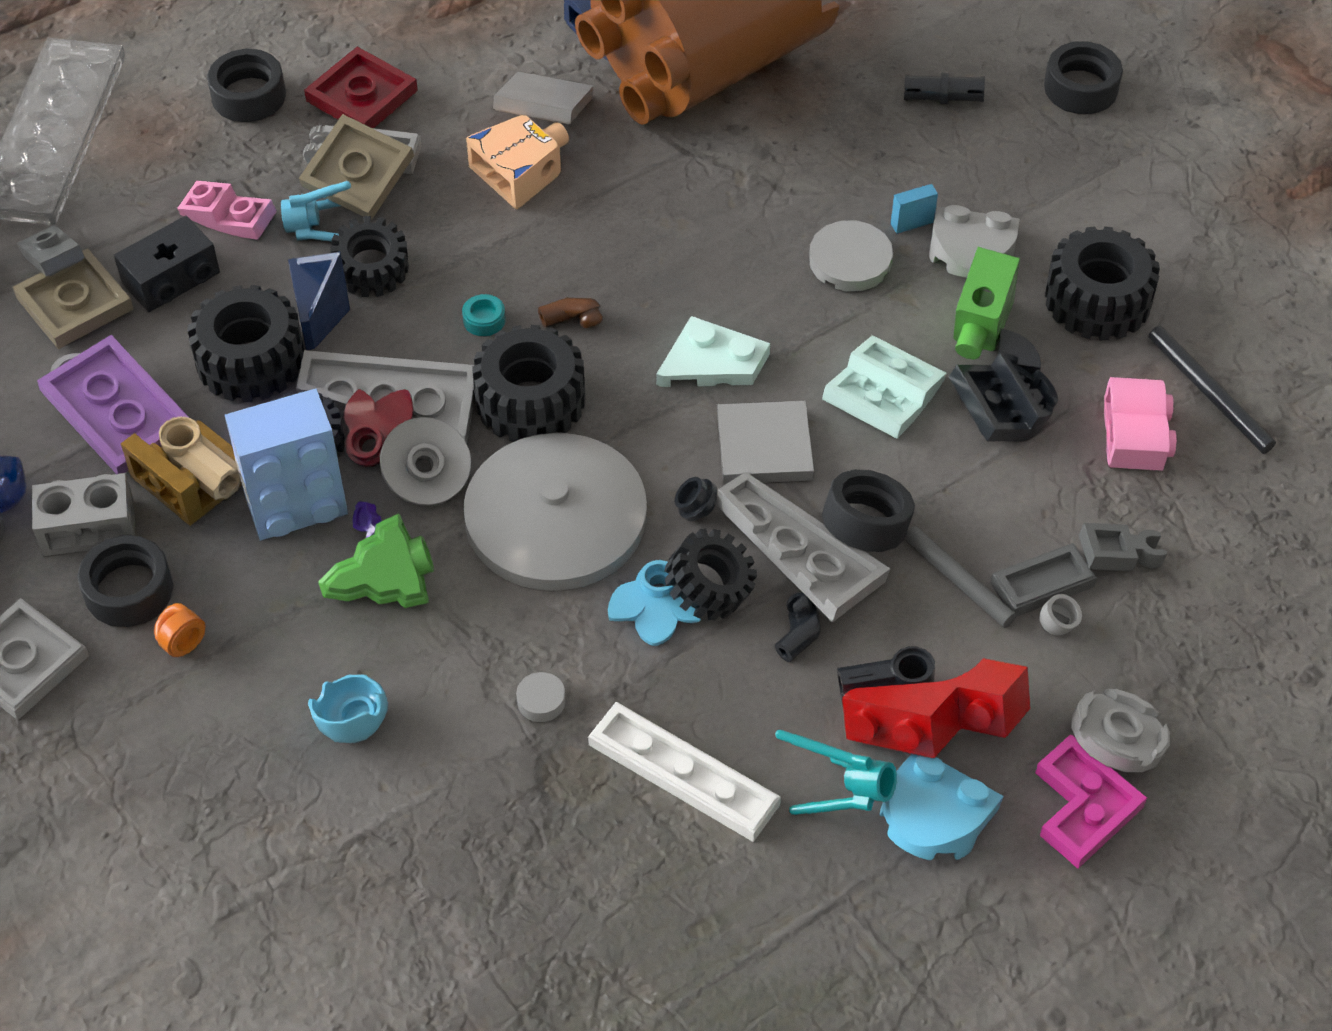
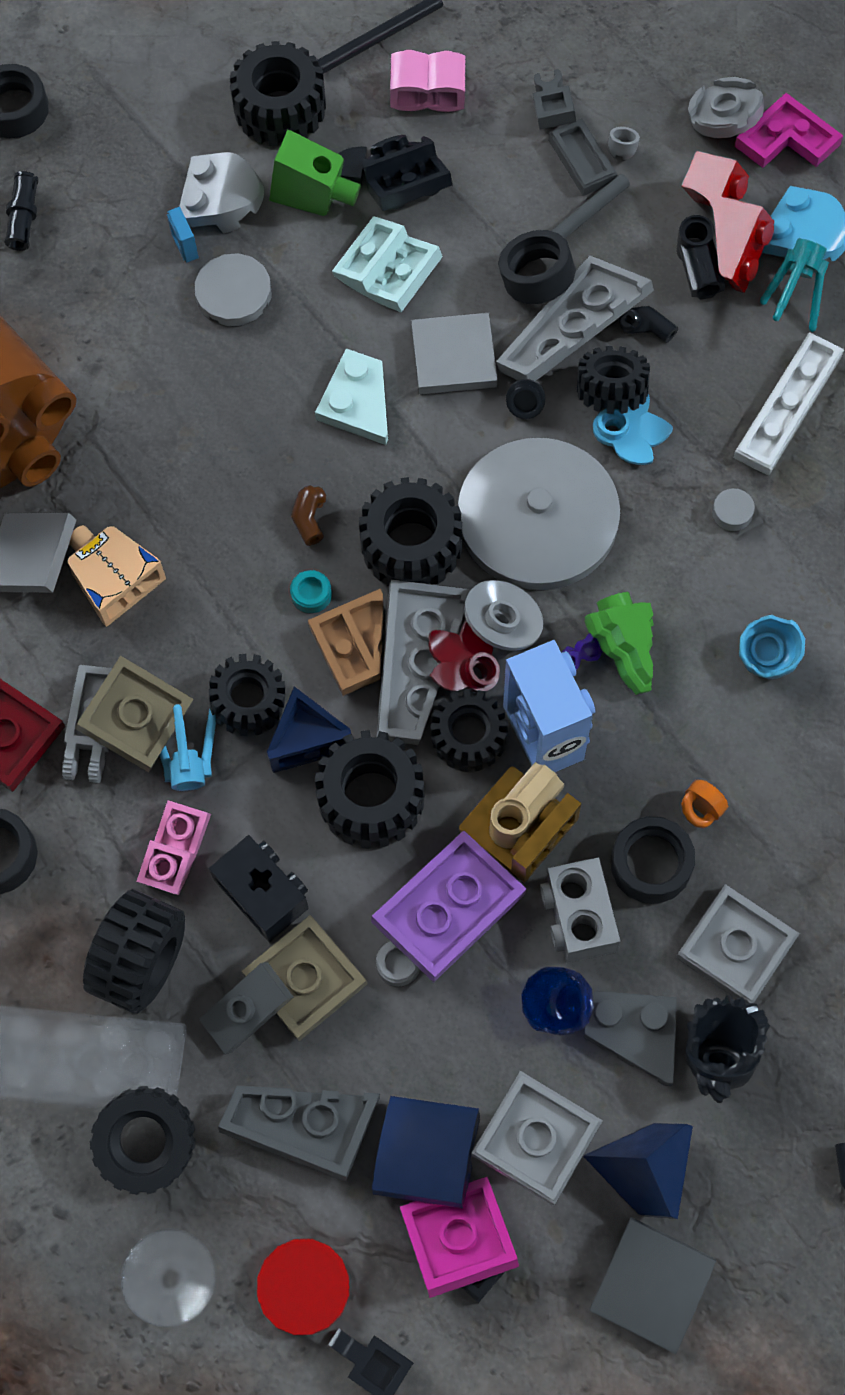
camera: 90 degrees left, 15 degrees up
none -> black tyre [83,889,185,1014]
none -> medium nougat wing [308,589,383,696]

